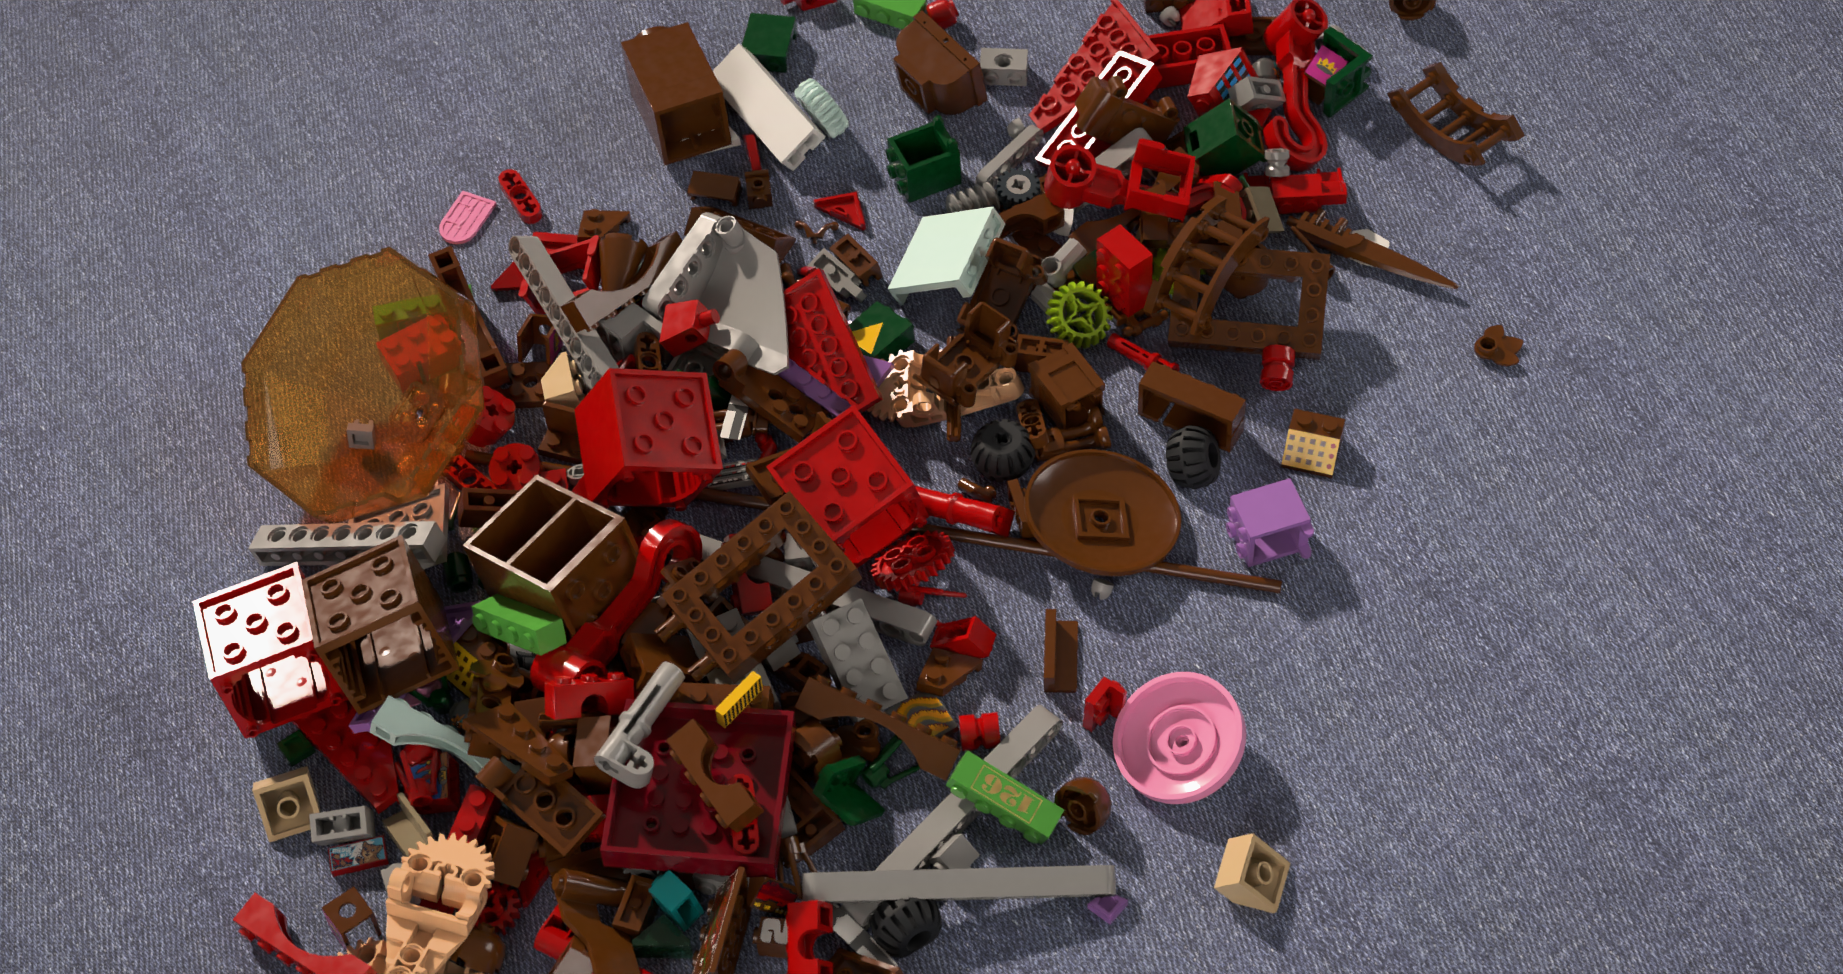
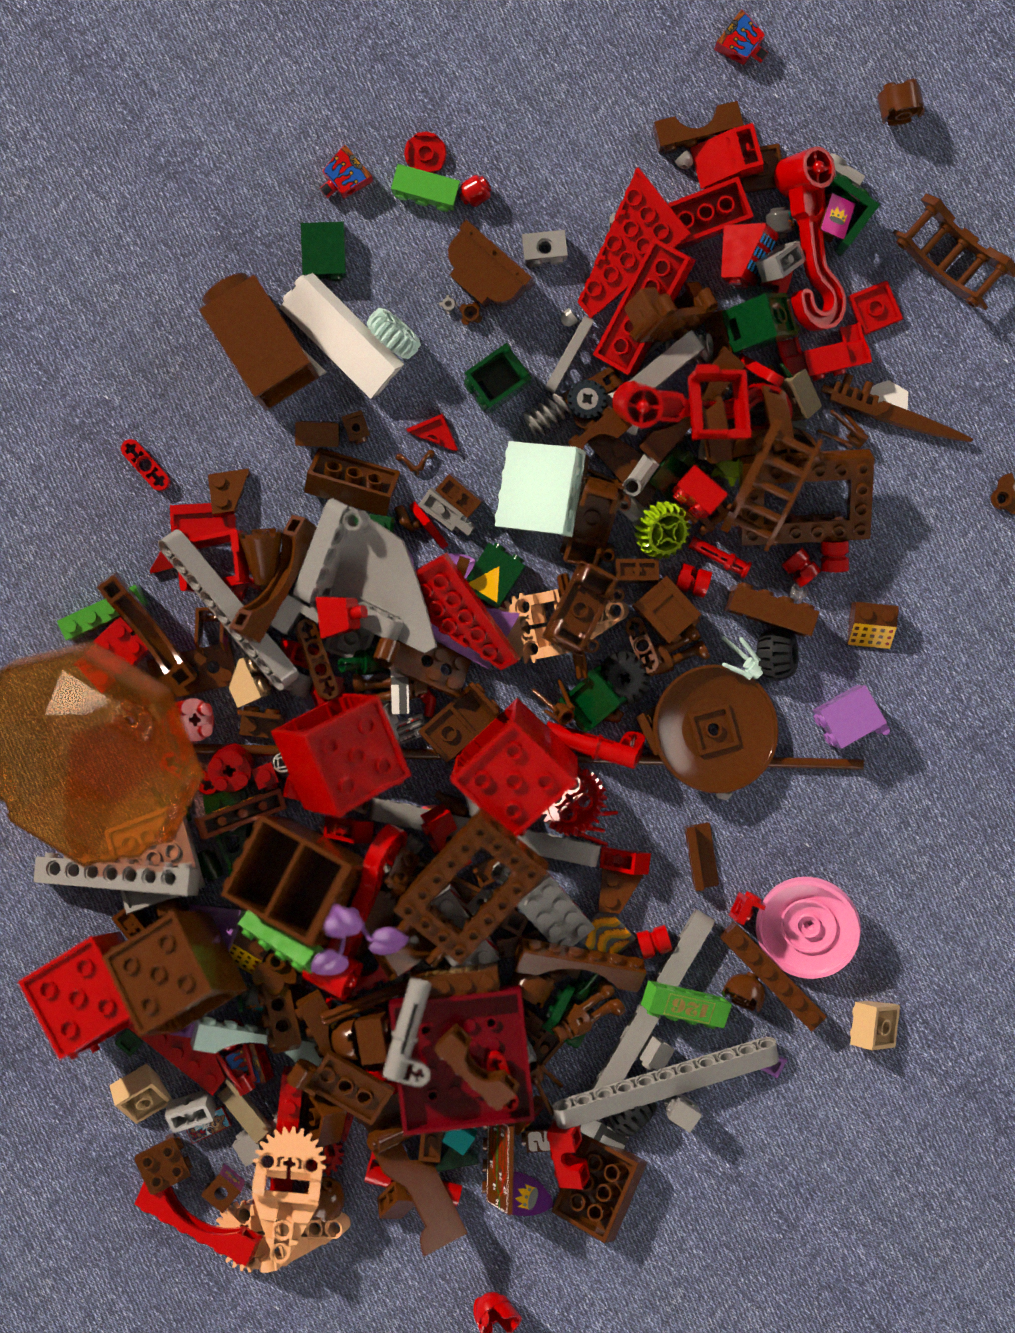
camera: 15 degrees left, 35 degrees up
light grey tile [346,419,376,450] -> none
bright pink window [439,191,497,245] -> none
reddish brown wing [462,702,574,786] -> none
red arch [545,671,634,720] -> none
yellow tile [715,671,763,728] -> none
red tile [742,133,762,171] -> none
light grey wheel [1265,148,1290,177] -> none
none -> reddish brown bracket [134,1133,193,1195]
none -> medium lavender plant [311,905,409,975]
none -> light grey piece [439,295,458,314]
none -> reddish brown plate [459,302,482,325]
none -> reddish brown plant [532,678,575,726]
none -> reddish brown piece [552,979,626,1043]
none -> dark green panel [559,665,628,733]
none -> light grey brick [664,1094,702,1133]
none -> red wheel [676,563,712,598]
none -> reddish brown arch [719,921,827,1032]
none -> light aqua plant [722,636,763,680]
none -> red wheel [781,547,822,588]
none -> red tile [847,280,903,336]

